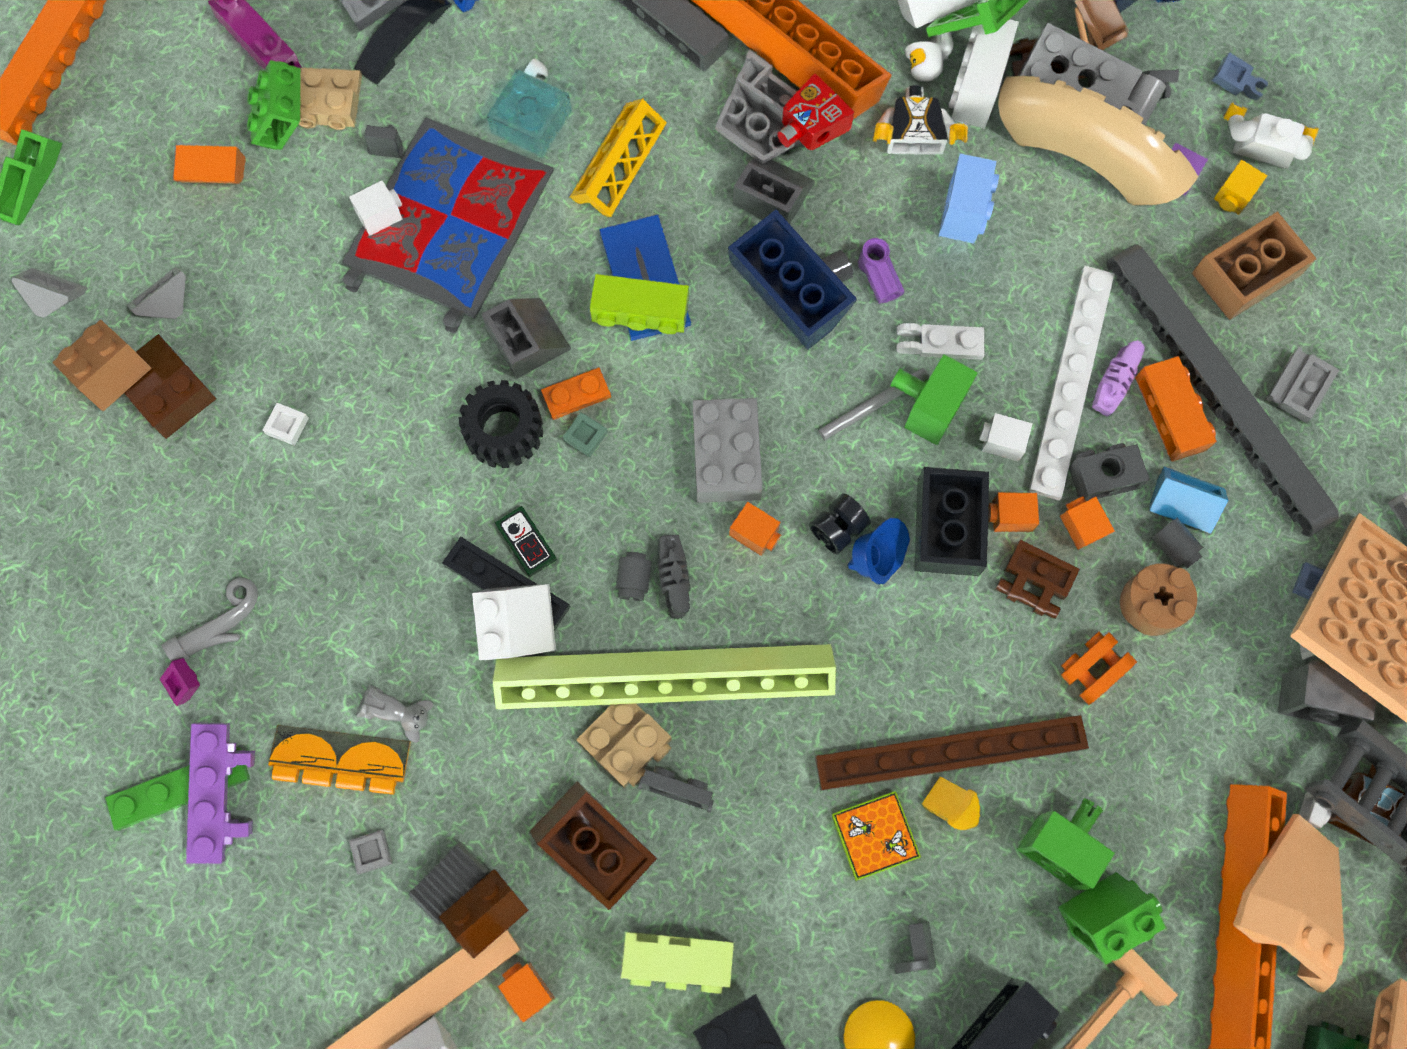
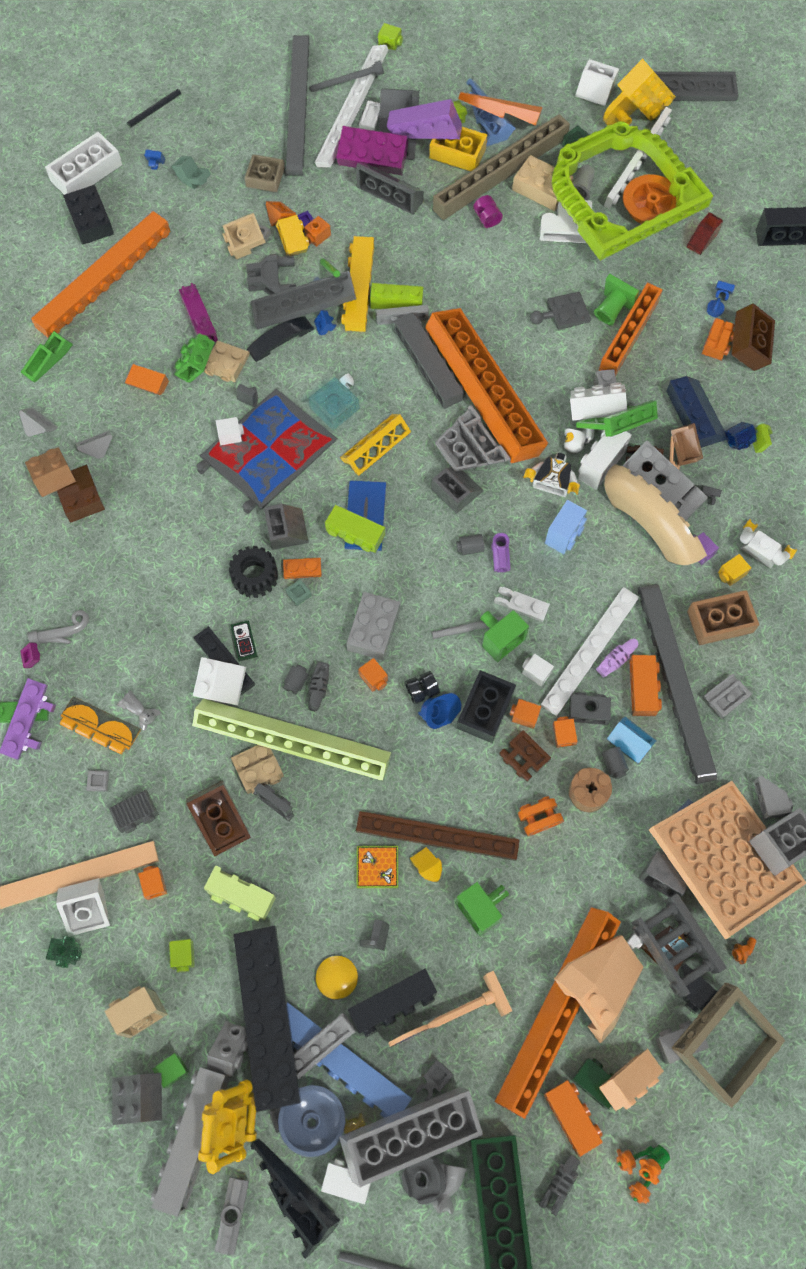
camera: 20 degrees right, 5 degrees down
white plate [263,403,309,446] -> none
reddish brown brick [439,869,529,959] -> none
dark blue slope [728,210,857,350] -> none
red torso [777,73,855,150] -> none
bright green brick [1058,872,1166,965] -> none
sand blue plate [1212,52,1268,100] -> none

